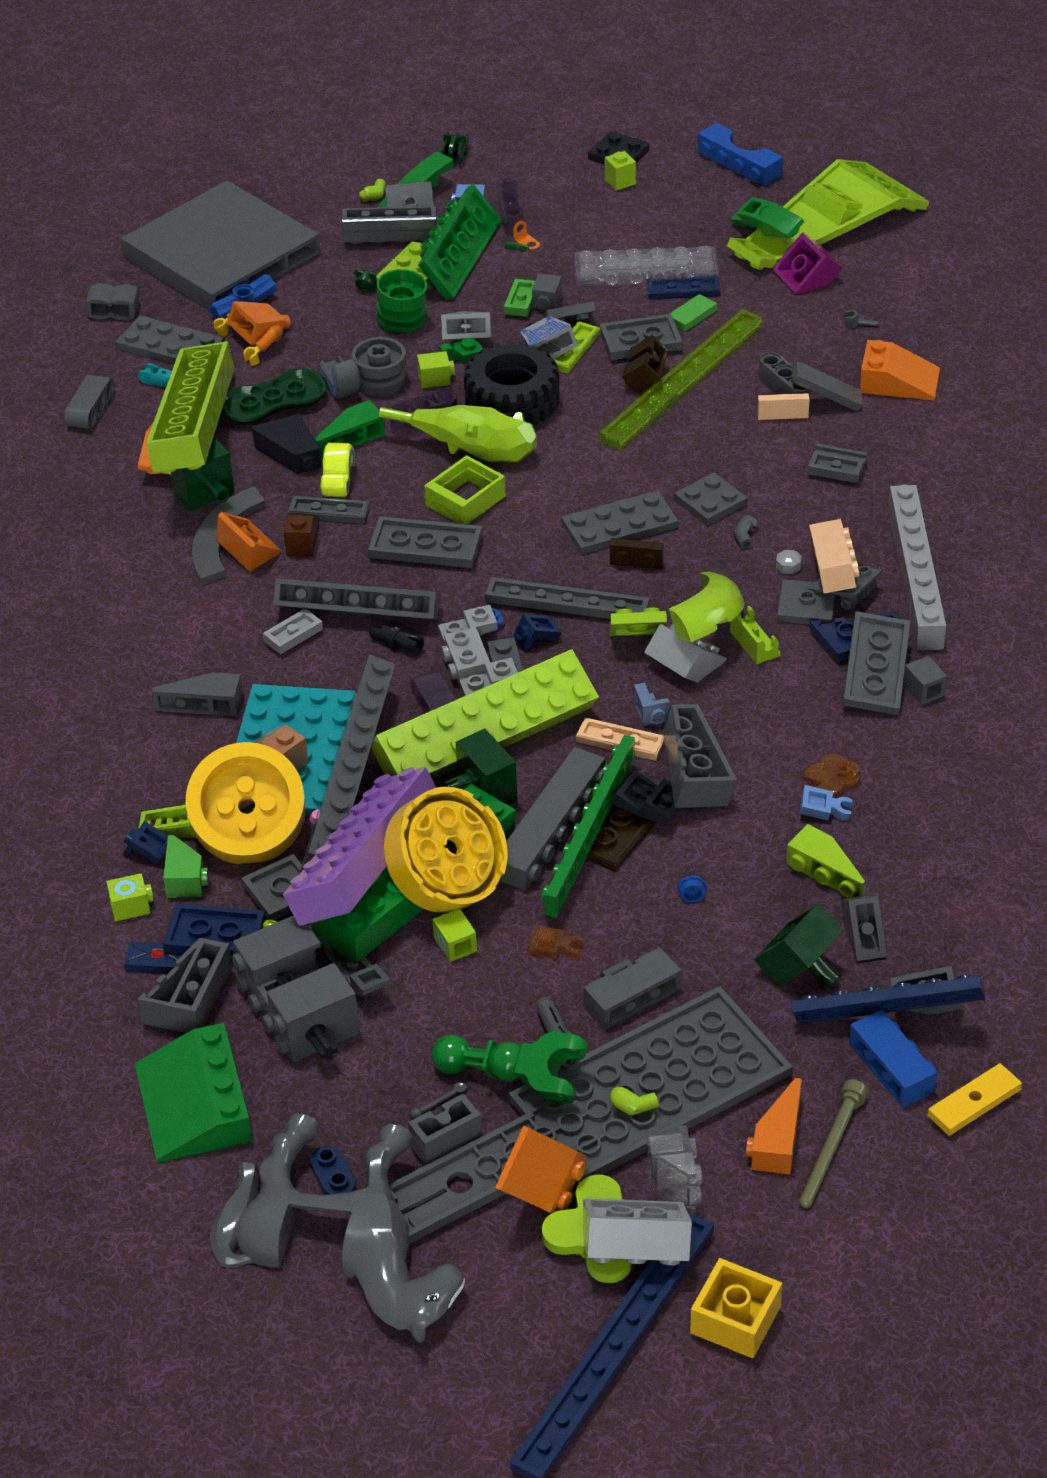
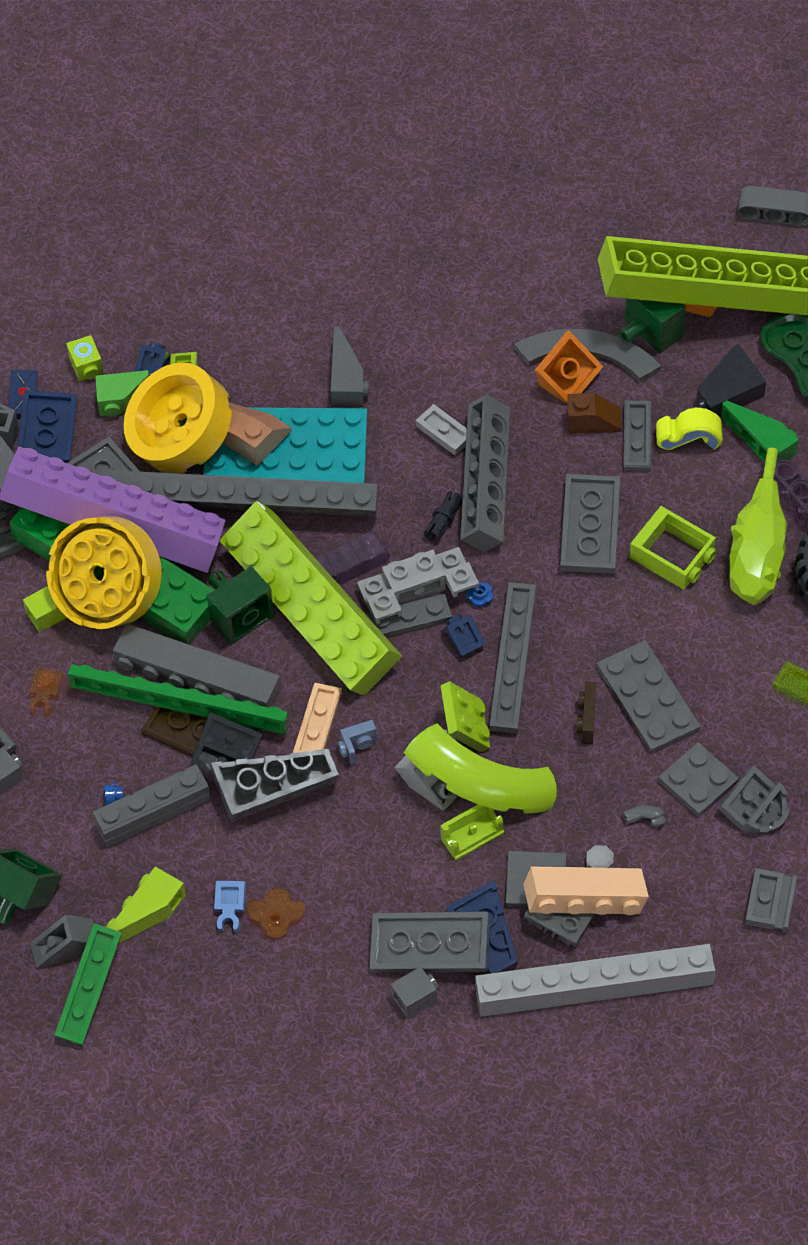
camera: 85 degrees right, 15 degrees up
none -> green plate [54,923,122,1046]
none -> dark grey brick [92,764,211,848]
none -> dark grey slope [717,765,789,834]

